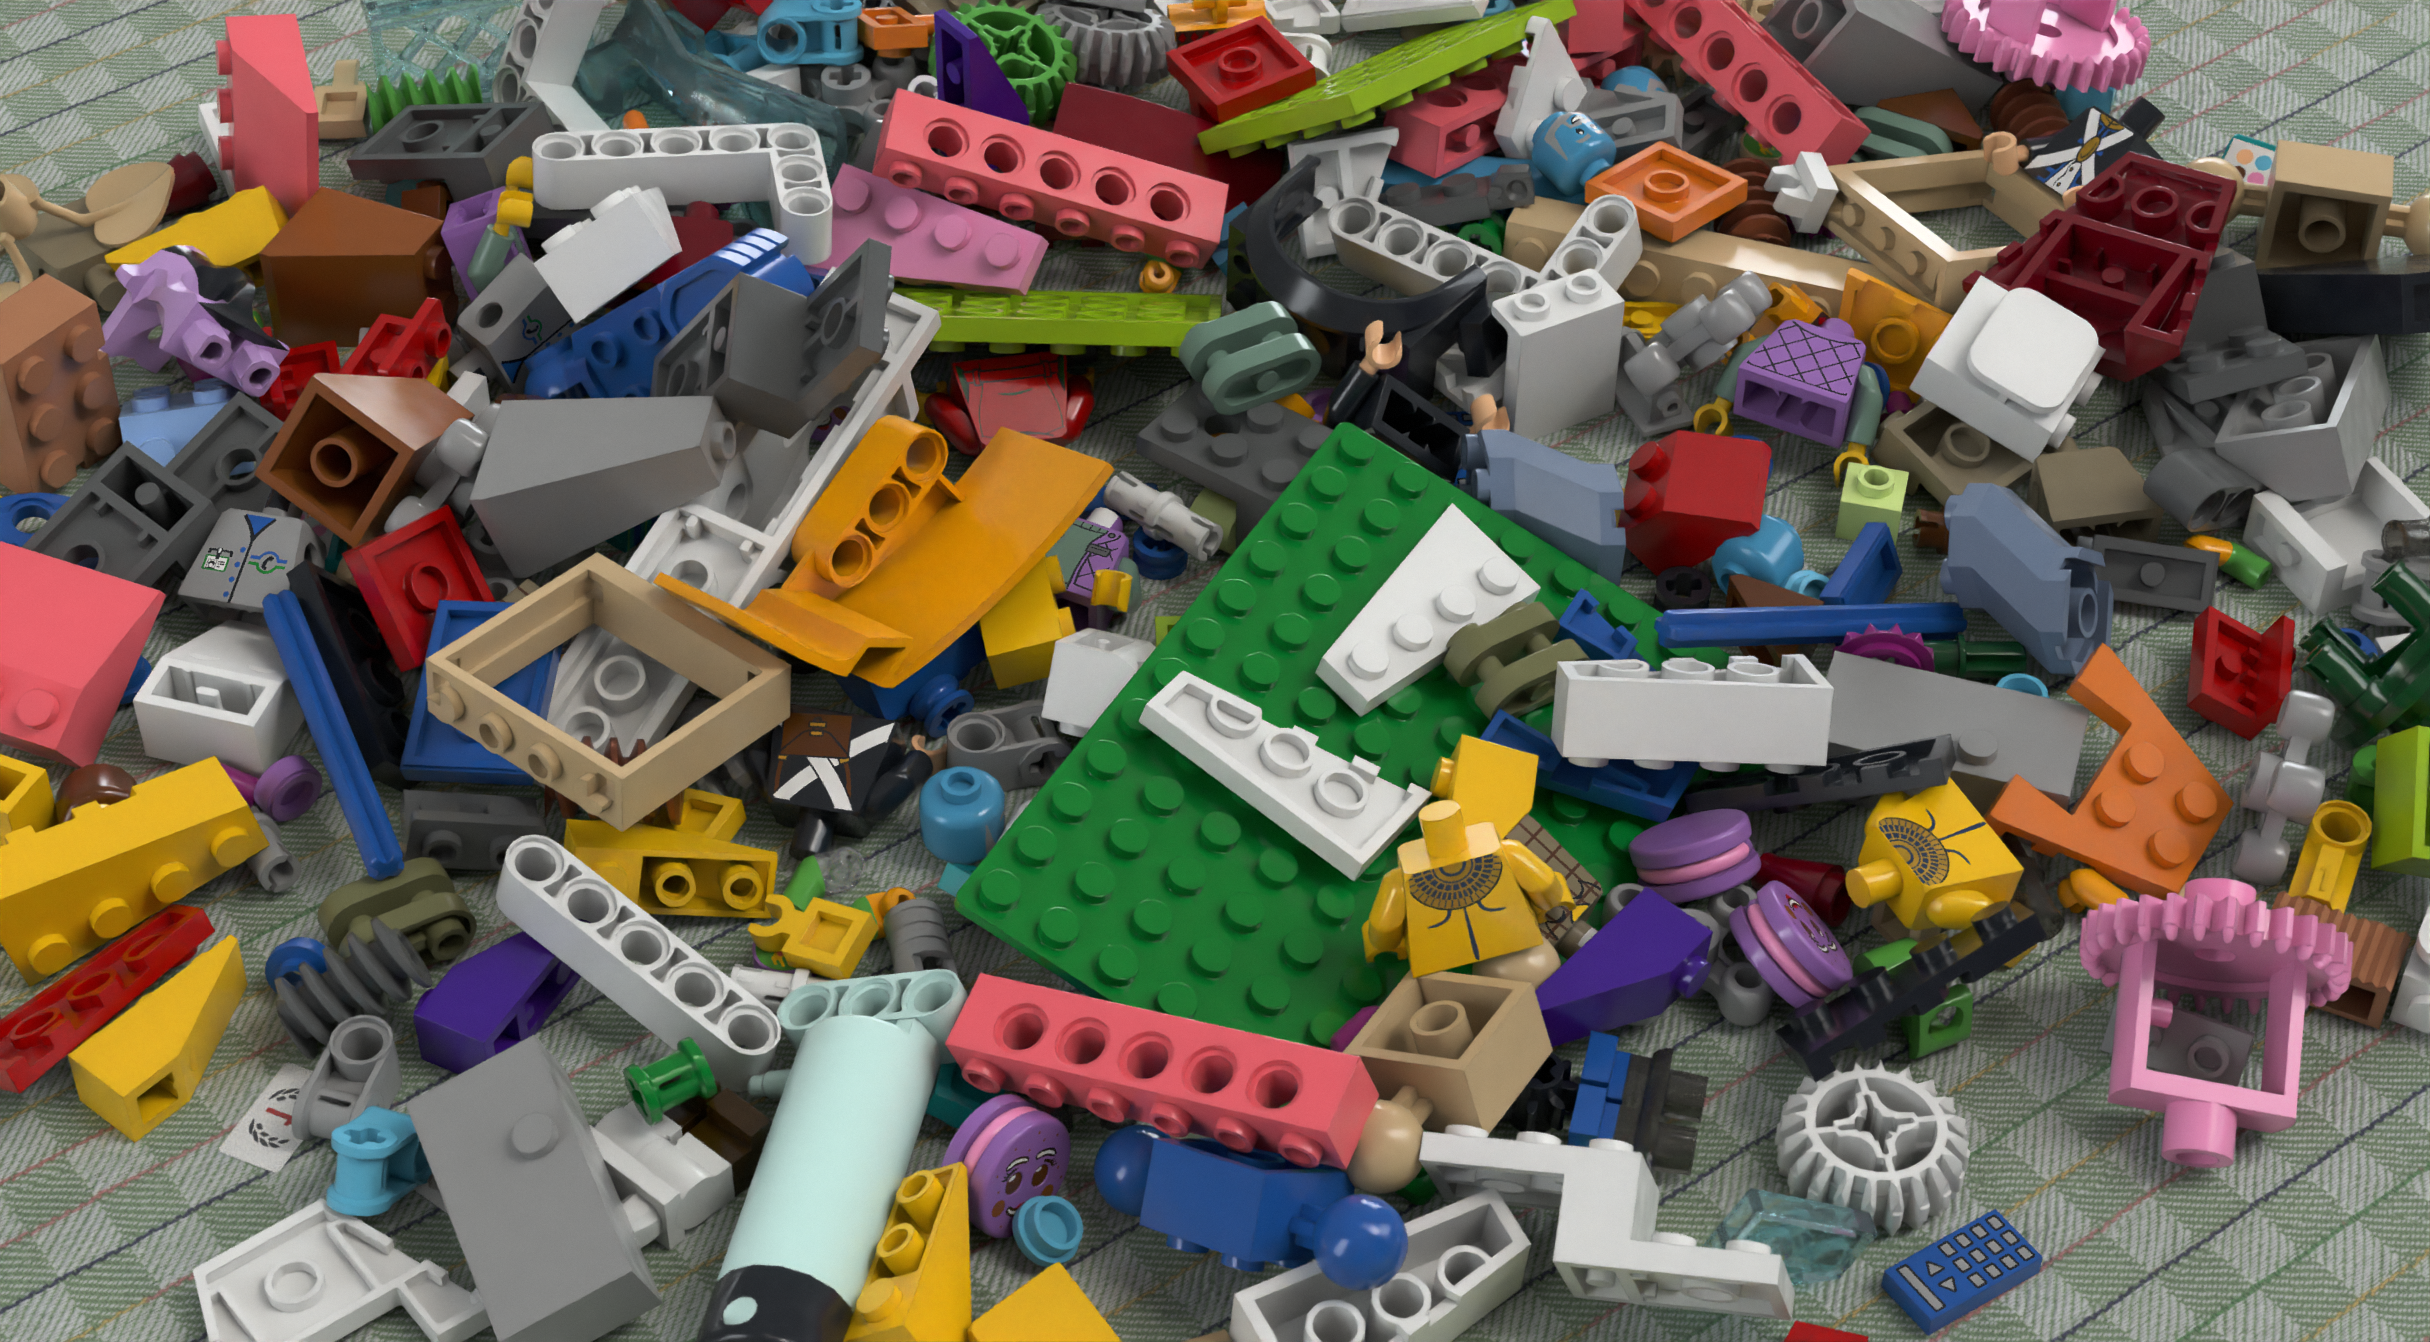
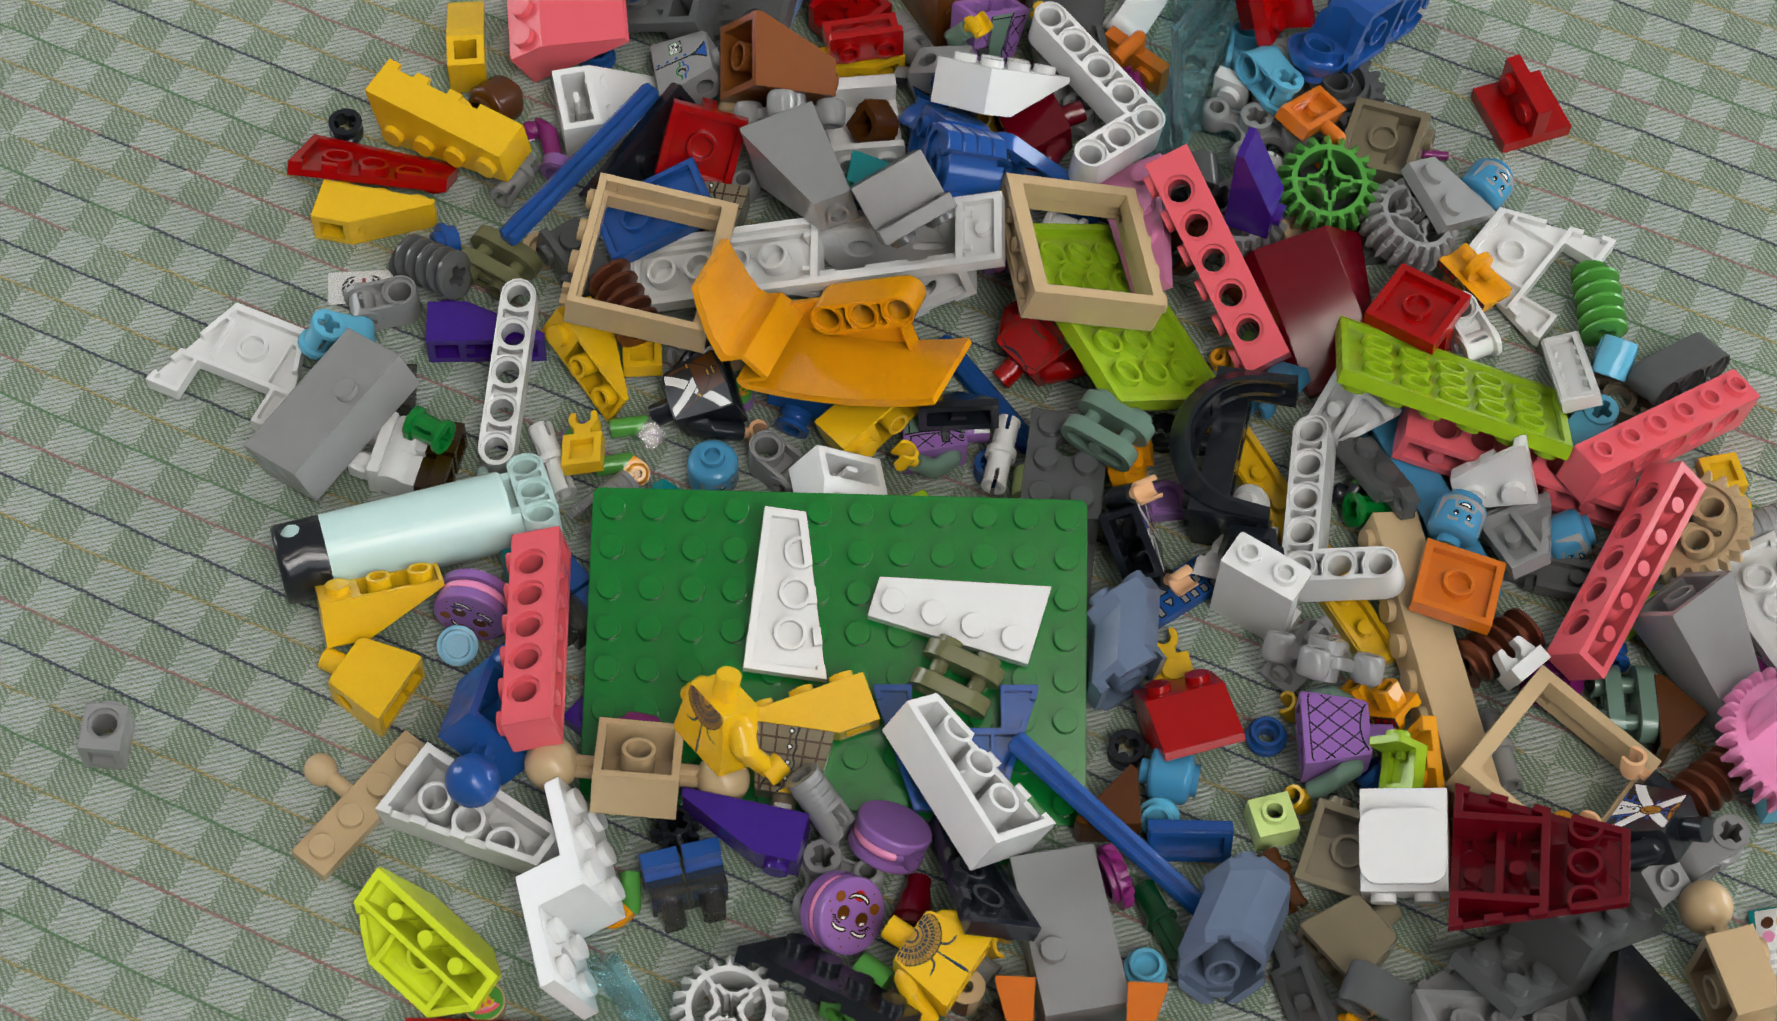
camera: 60 degrees right, 15 degrees up
none -> light grey hinge [785,762,855,846]
none -> black slope [918,391,999,432]
none -> tan window [999,173,1168,331]
none -> lime bracket [1369,729,1428,788]

